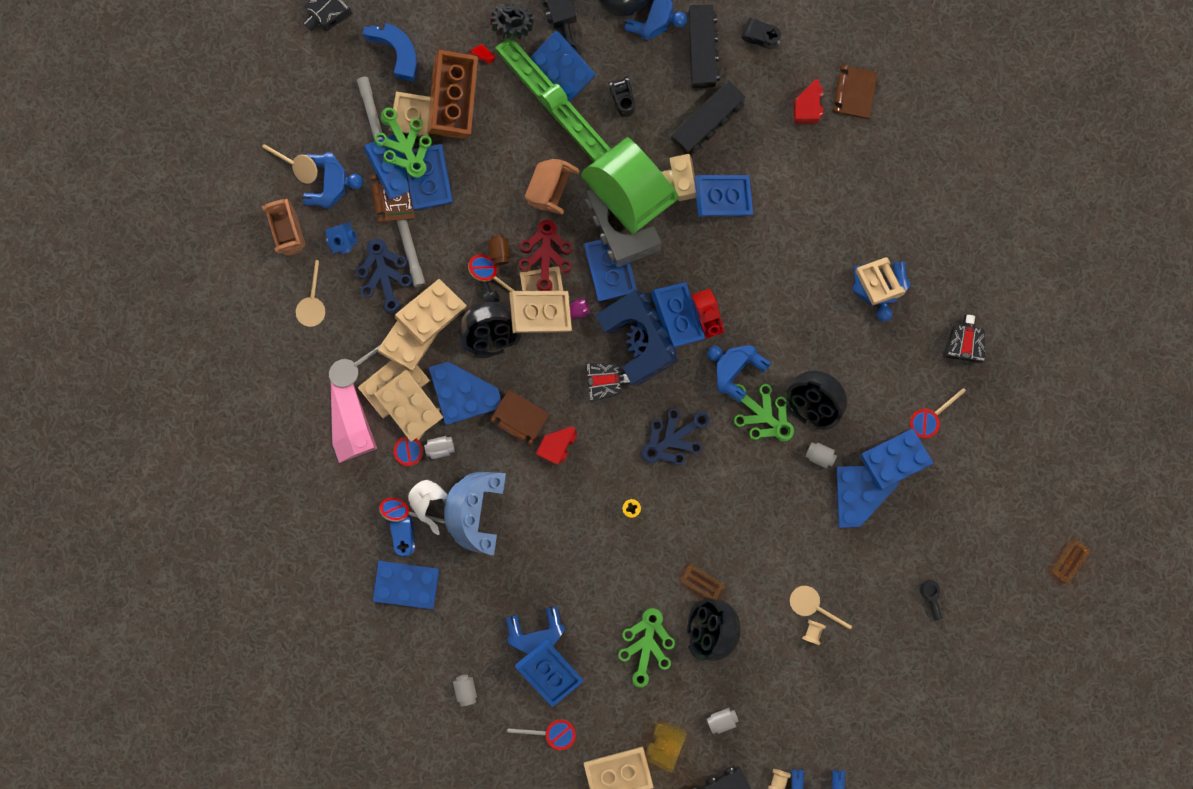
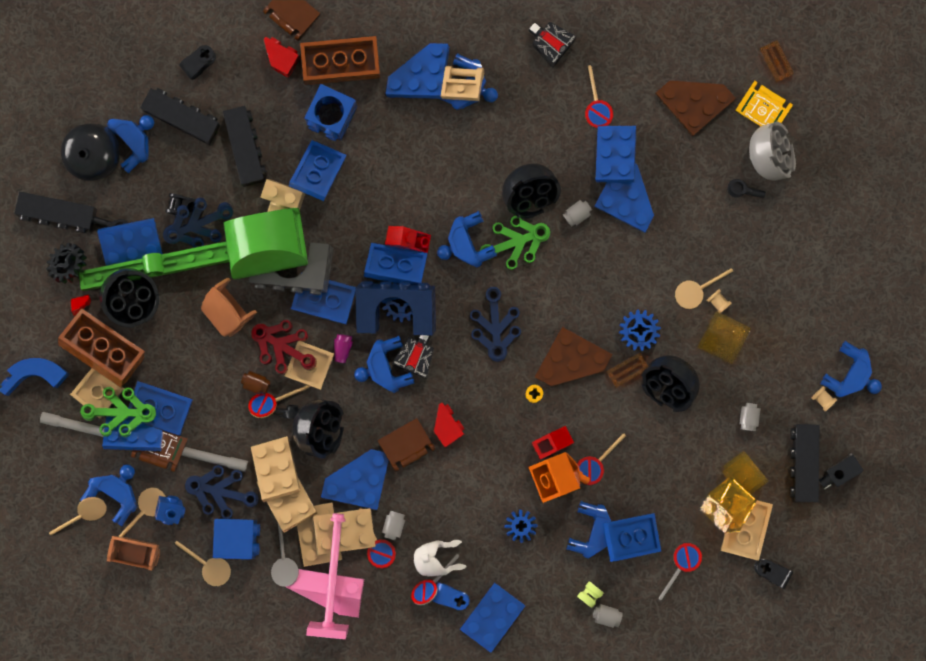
camera: 65 degrees left, 0 degrees up
medium blue cylinder [444,472,506,555] -> none
tan plate [509,291,572,333] -> none
bright green plant [618,608,675,687] -> none
none -> black cylinder [99,268,160,328]
none -> tan piece [119,488,166,537]
none -> dark blue plant [163,198,233,248]
none -> blue brick [213,519,260,559]
none -> dark orange brick [300,36,380,85]
none -> blue brick [304,84,357,141]
none -> bright pink tile [306,513,349,639]
none -> blue connector [354,336,415,393]
none -> blue plate [386,43,450,99]
none -> blue gear [505,510,538,543]
none -> orange piece [529,452,590,503]
none -> red slope [531,426,574,460]
none -> reddish brown plate [535,327,613,386]
none -> piece [577,434,626,485]
none -> yellowish green wheel [577,581,604,608]
none -> blue gear [619,309,661,351]
none -> reddish brown plate [655,80,736,136]
none -> clear yellow slope [697,311,751,364]
none -> clear yellow slope [700,477,757,533]
none -> yellow piece [735,80,793,127]
none -> light grey cylinder [749,122,796,181]

